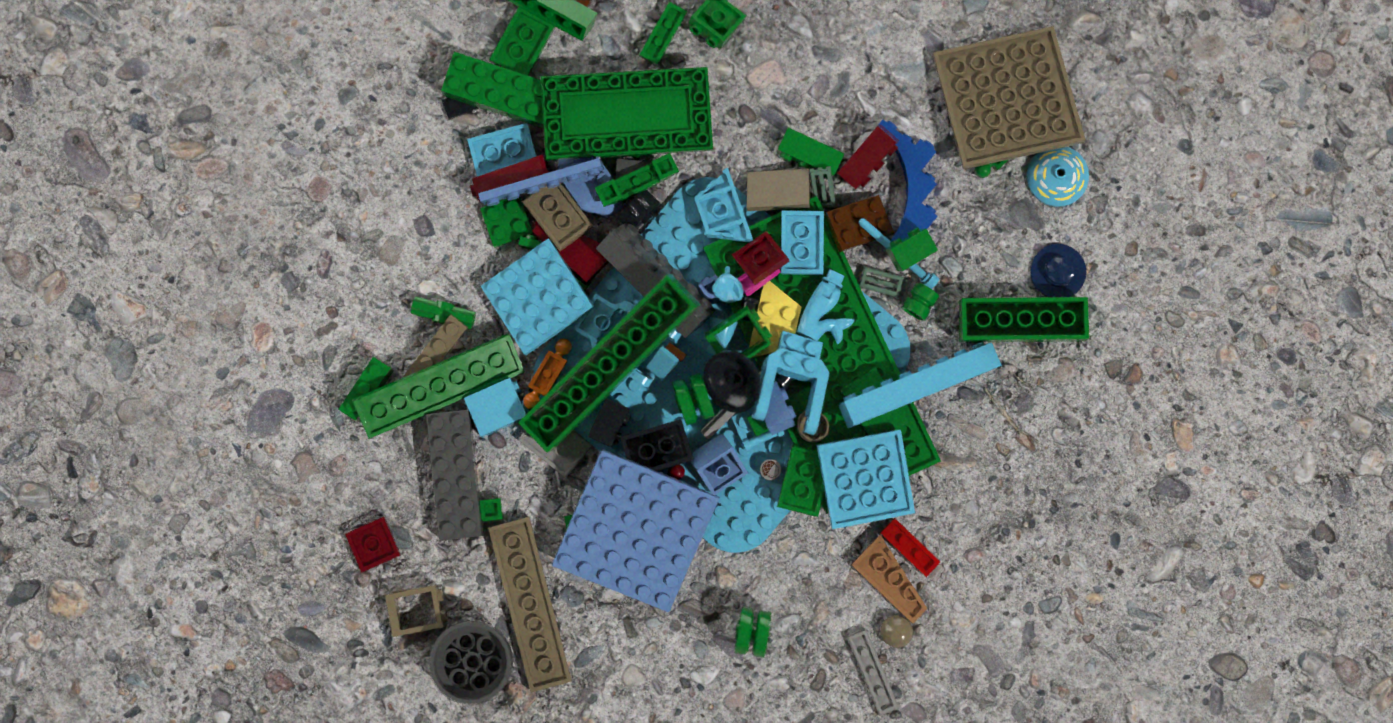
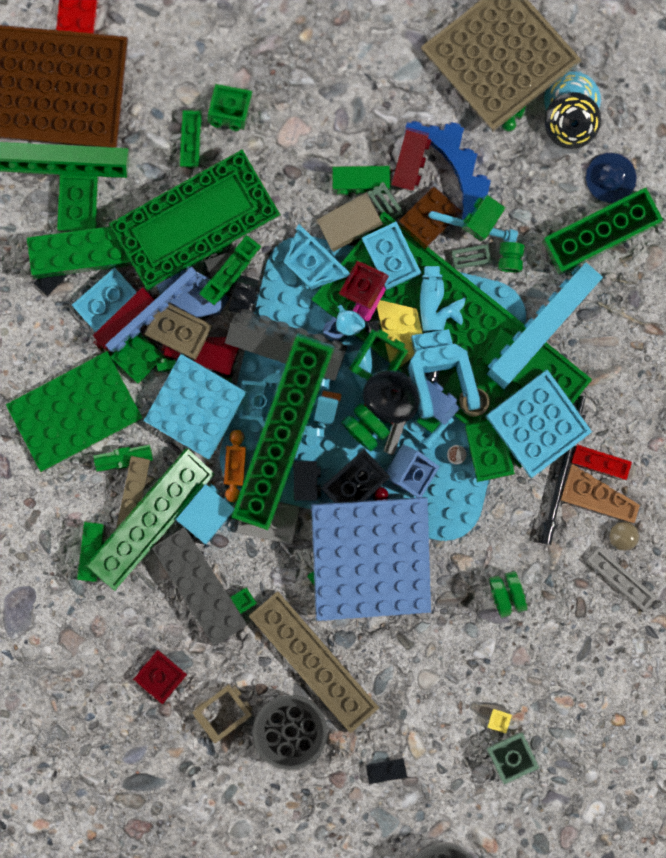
camera: 25 degrees left, 0 degrees up
none -> green plate [6,351,143,473]
none -> black bar [539,395,586,546]
none -> black dish [544,92,601,149]

